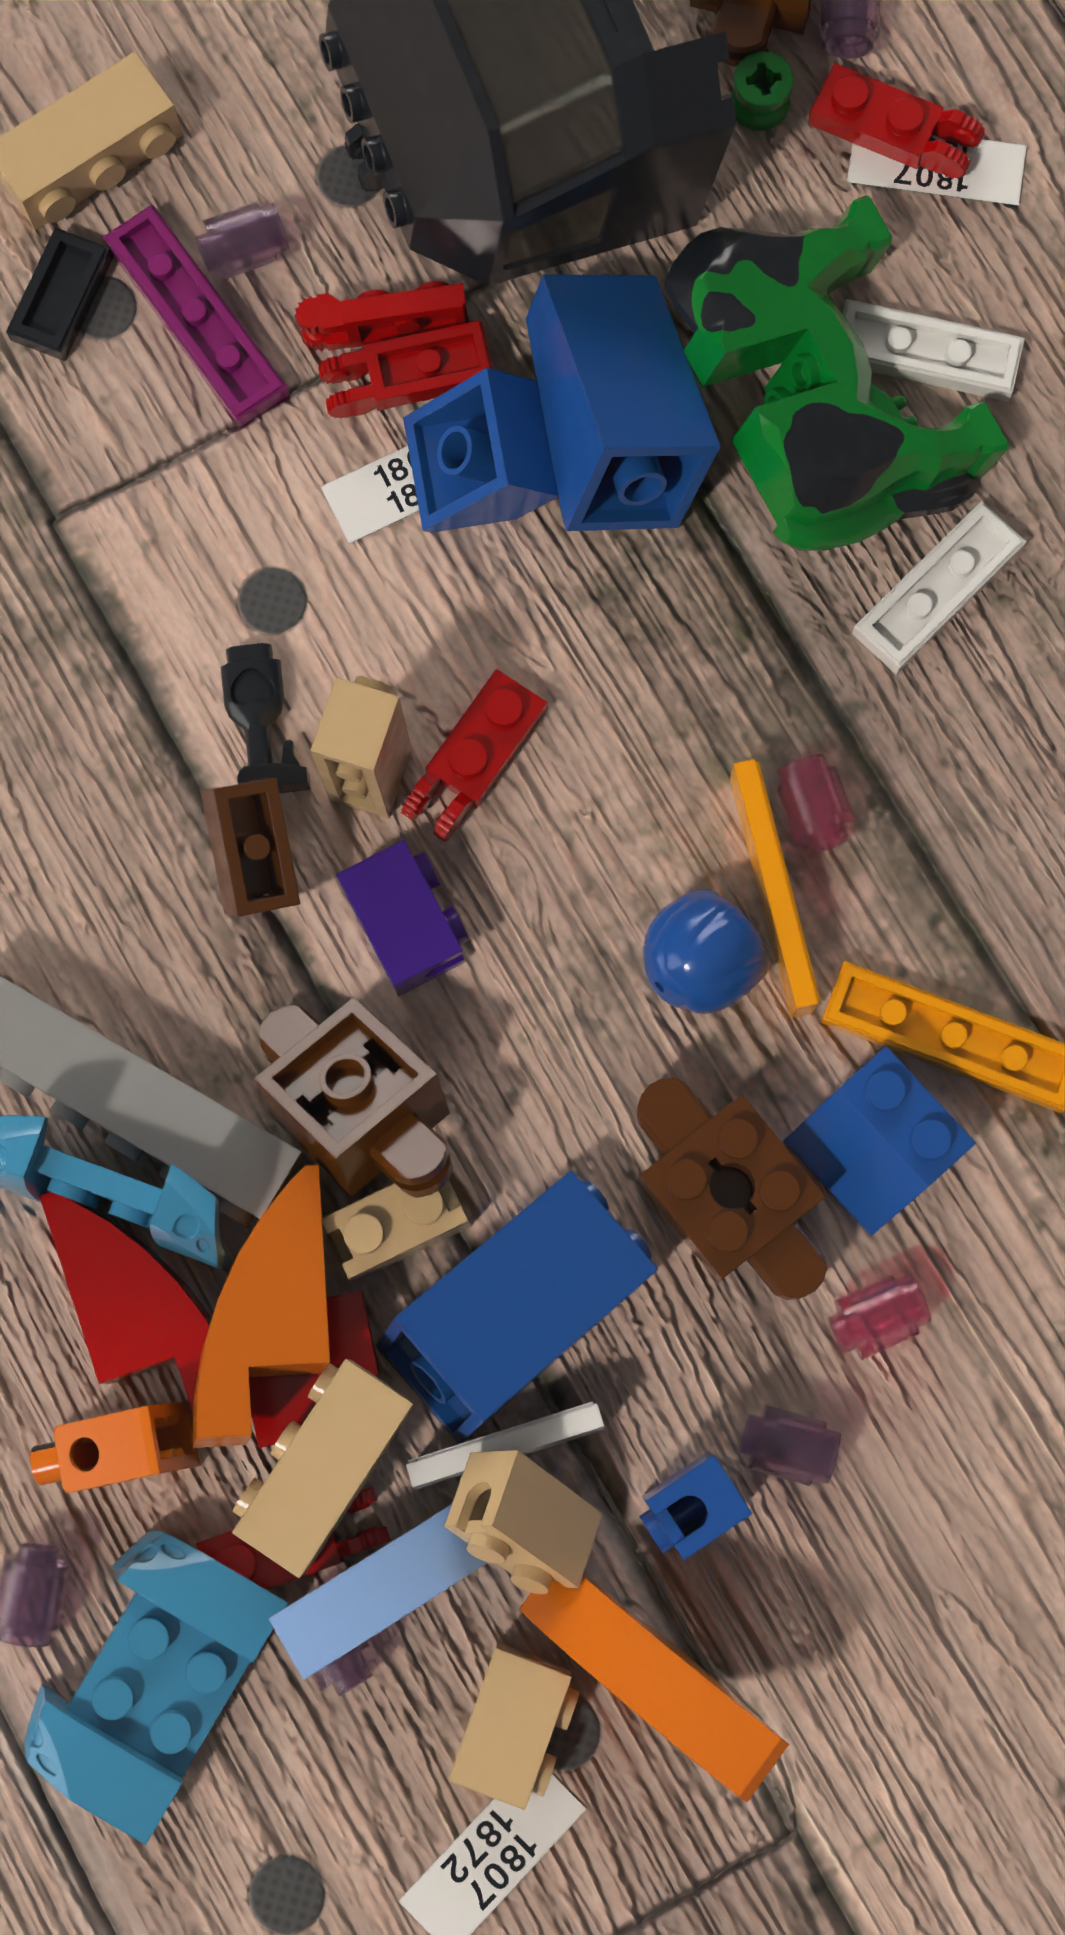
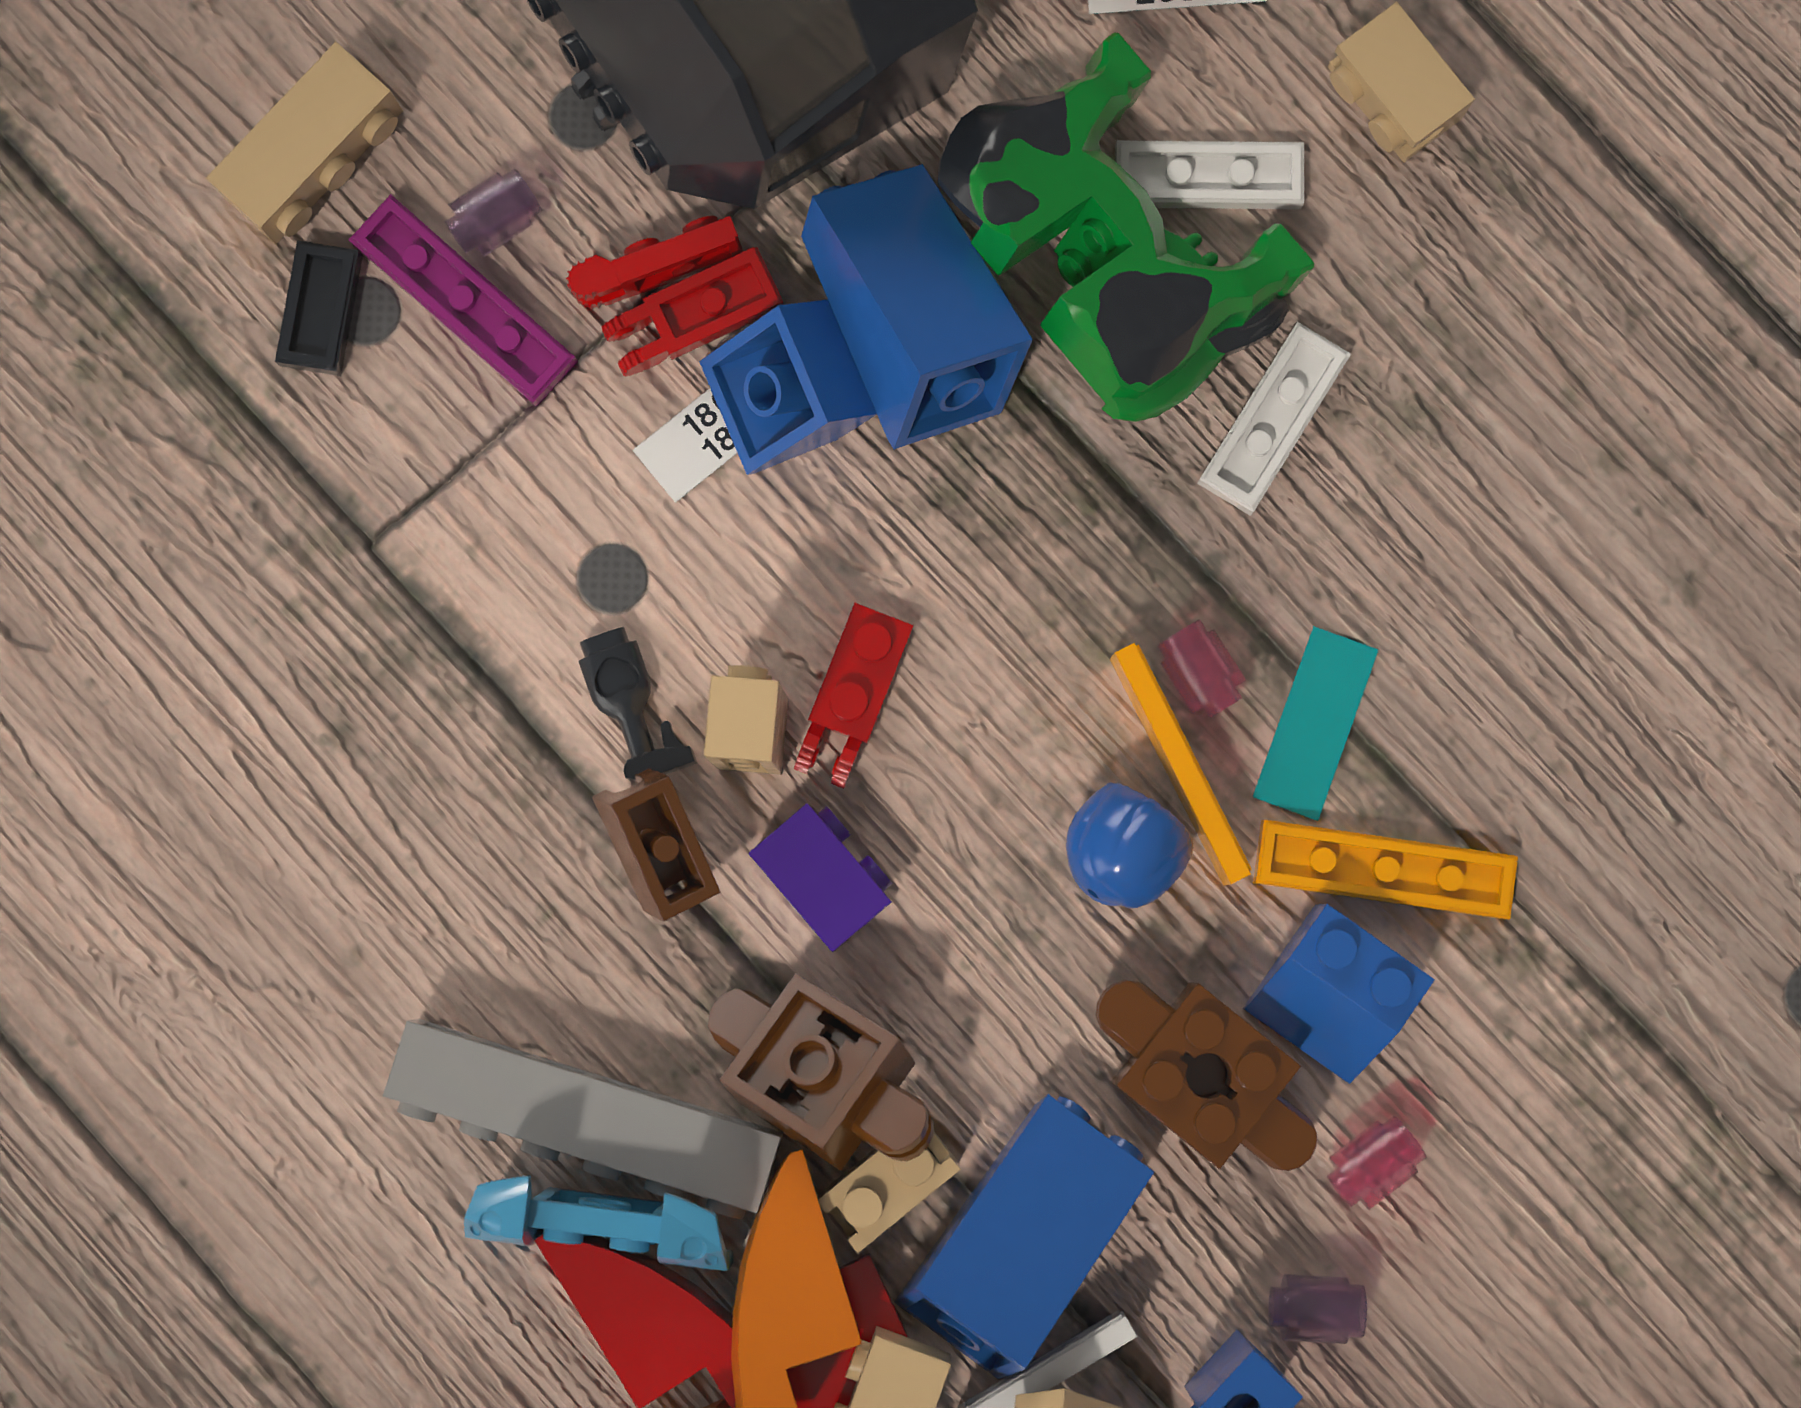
camera: 15 degrees left, 5 degrees up
none -> teal sticker [1252,626,1379,821]

